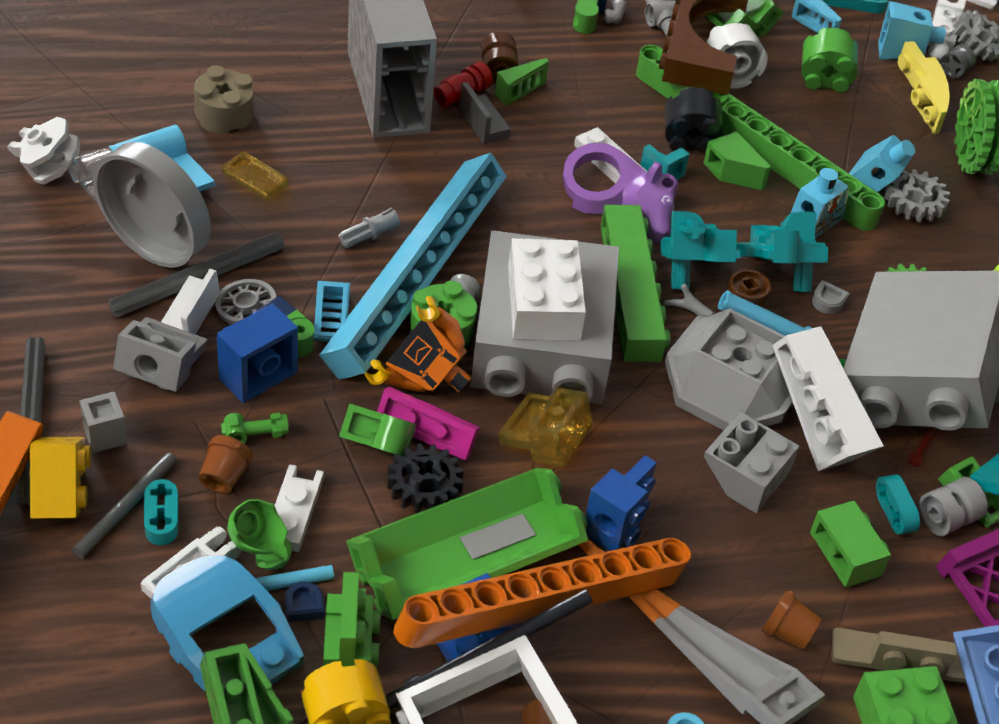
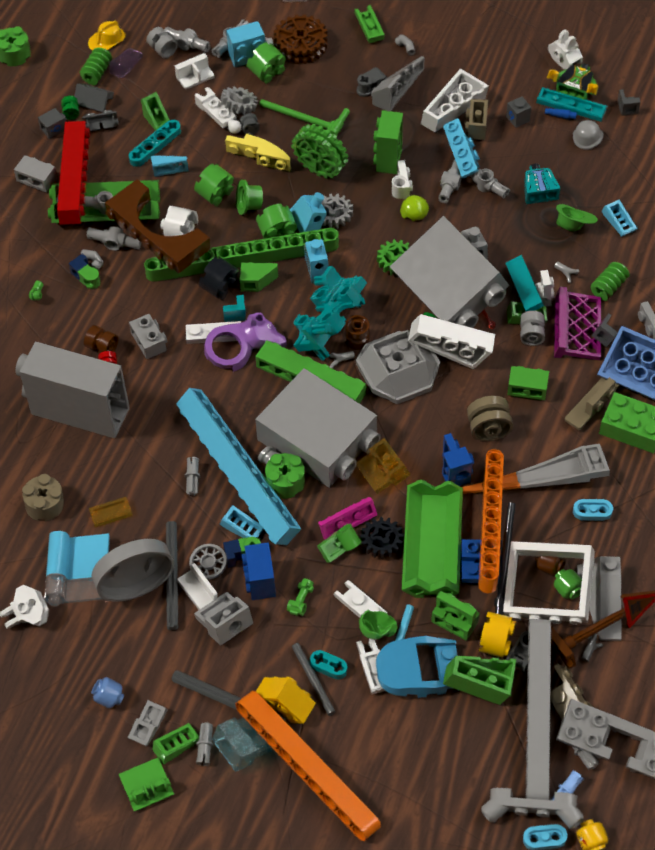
camera: 50 degrees left, 10 degrees up
light grey brick [79,391,127,453] -> none
dark orange piece [198,435,253,494] -> none
dark blue tile [285,582,325,622] -> none
torso [364,296,472,392] -> none
dark grey panel [459,82,510,144] -> none
light grey sticker [459,513,536,559] -> none
bright green slope [495,58,549,105] -> none
white brick [508,238,586,341] -> none
light grey slope [704,412,799,513] -> none
medium azure pin [718,290,812,336] -> none
dark orange piece [761,590,822,650] -> none
light grey tile [812,280,850,314] -> none
teal beam [876,474,920,535] -> none
medium azure torso [878,1,946,59] -> none
none -> light grey brick [129,314,168,359]
none -> bright green piece [236,180,263,215]
none -> bright green brick [256,204,297,239]
none -> dark tan wheel [467,396,513,442]

